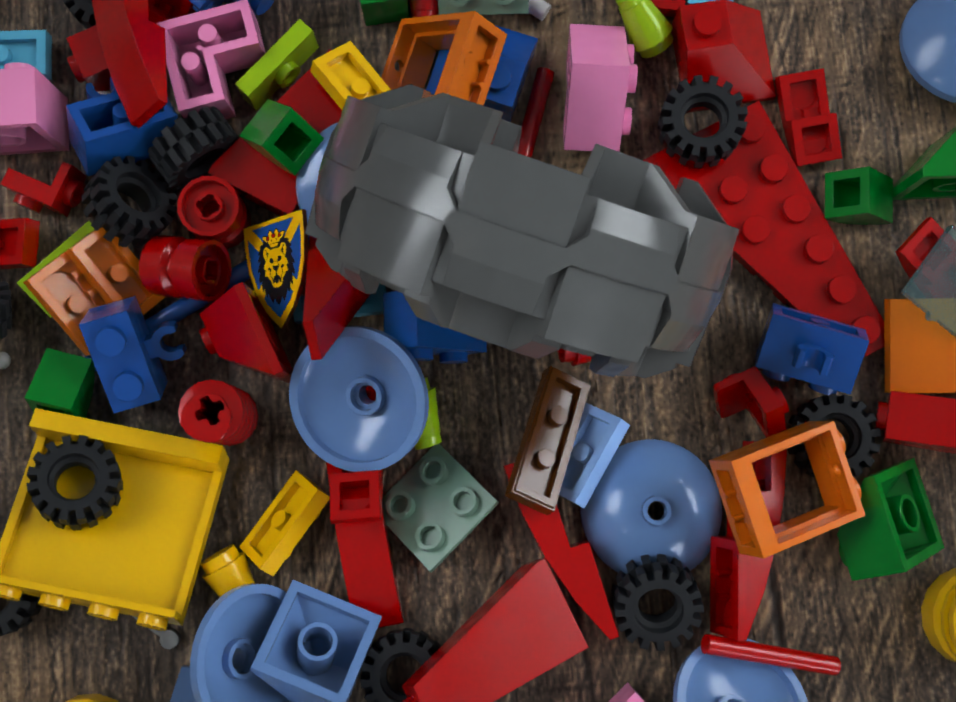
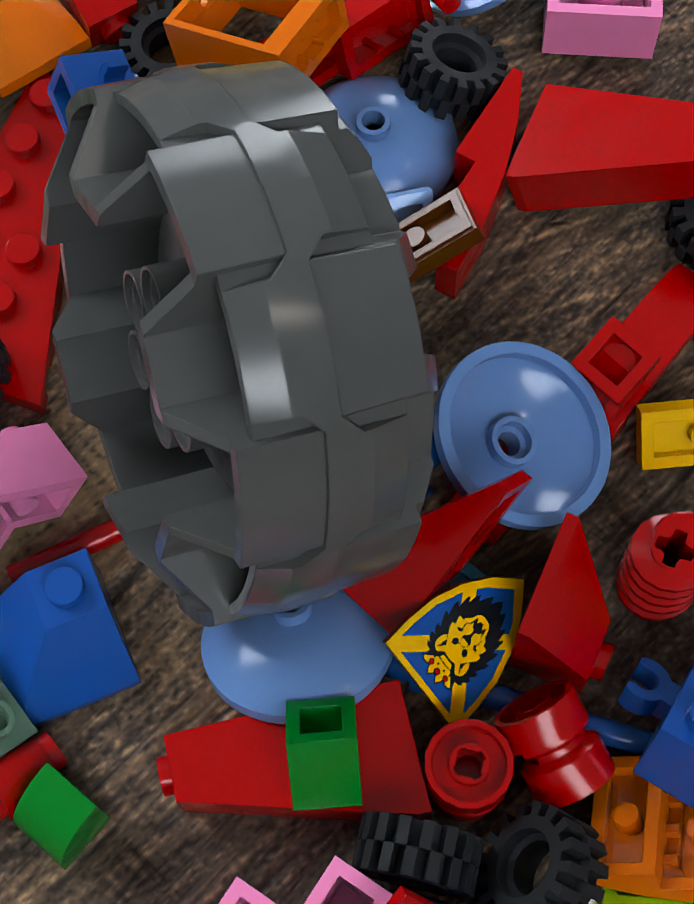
camera: 125 degrees left, 15 degrees down
lime plate [235,19,319,111] -> none
yellow plate [310,40,391,111] -> none
orange window [381,11,508,106] -> none
sand green hinge [382,444,499,573] -> none

